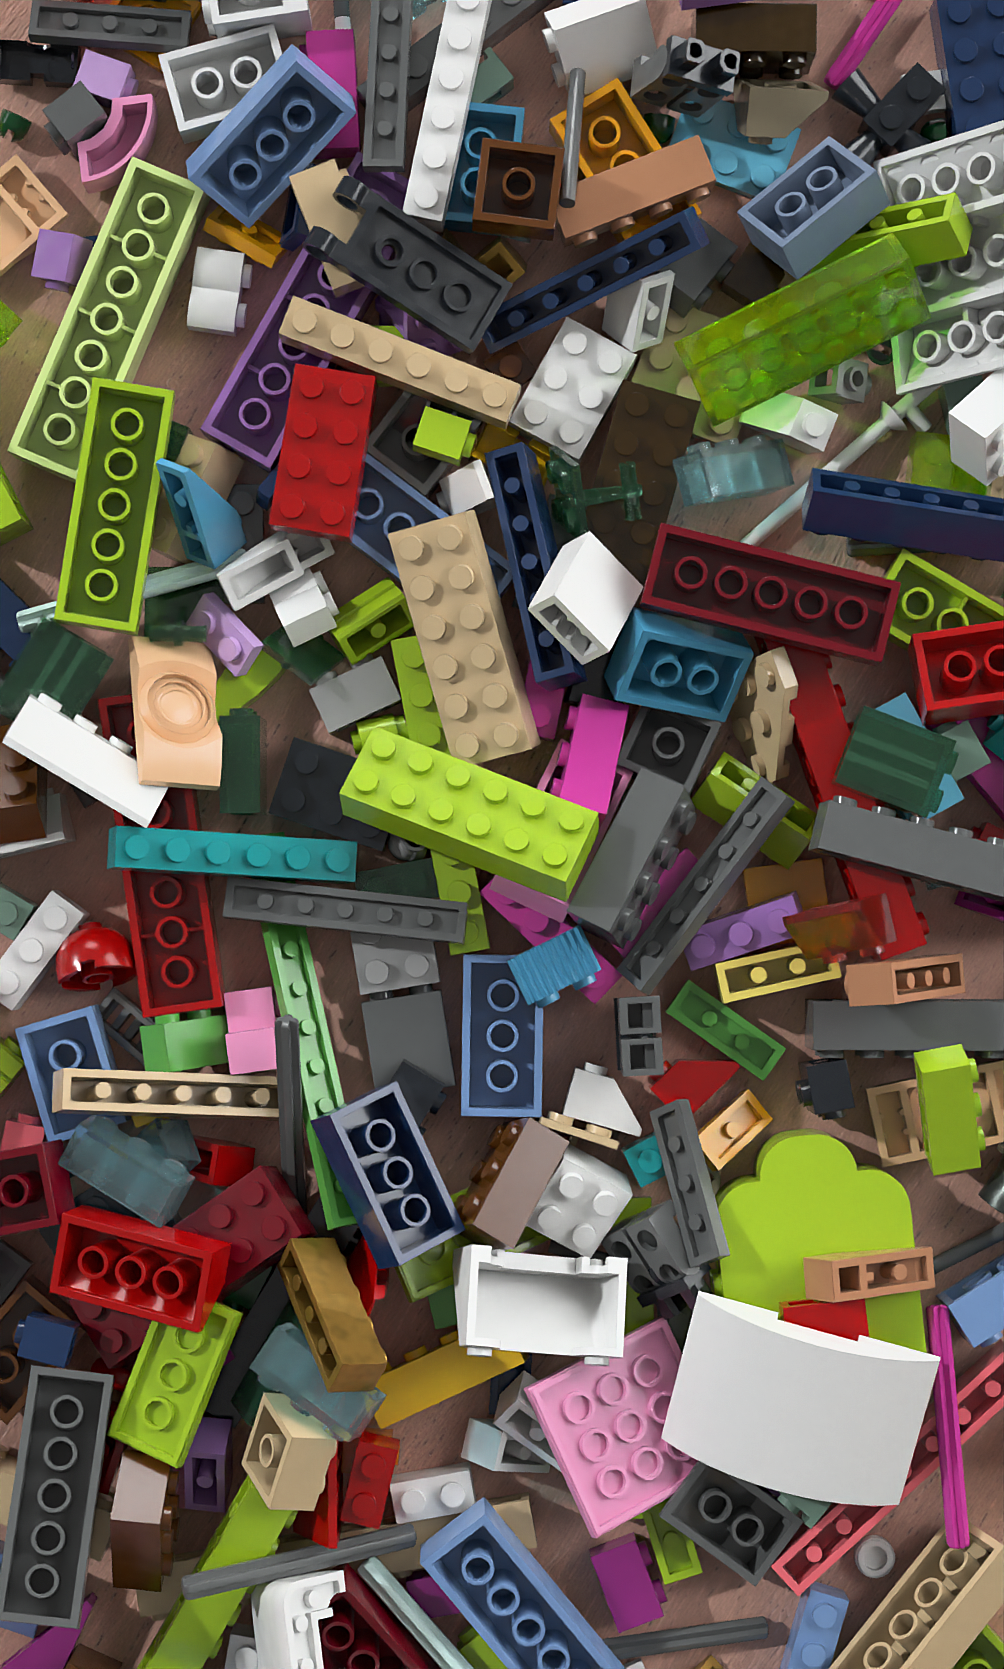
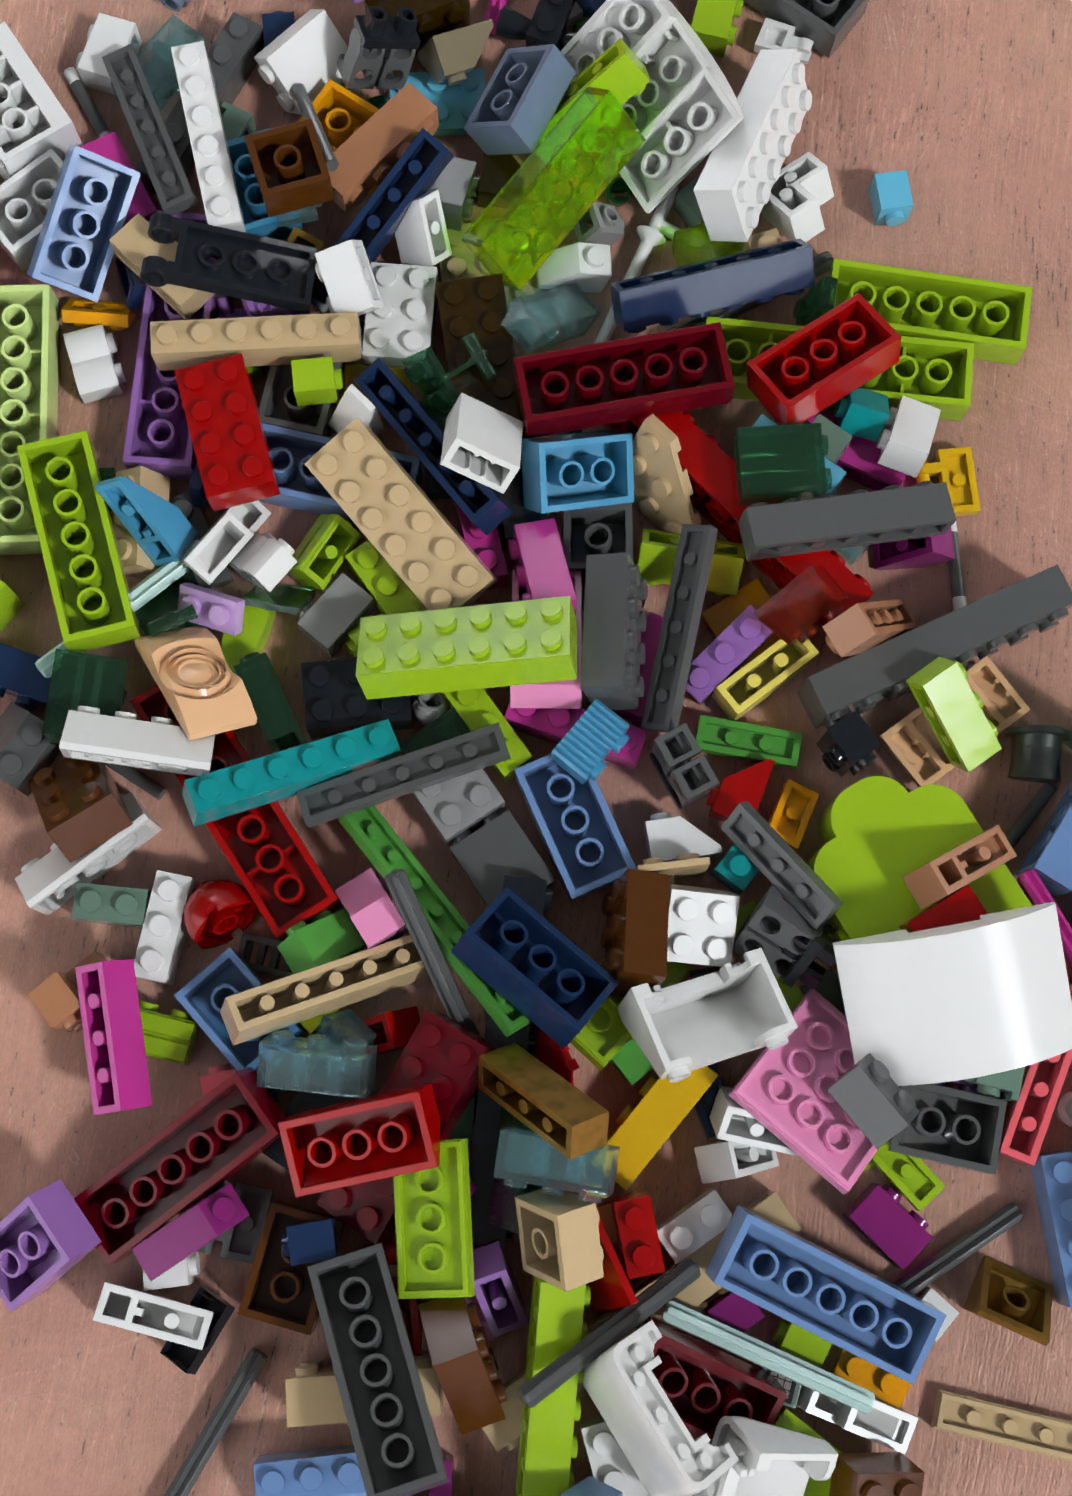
camera: 30 degrees left, 10 degrees down
none -> white brick [314,239,384,316]
none -> dark grey brick [827,1053,920,1149]

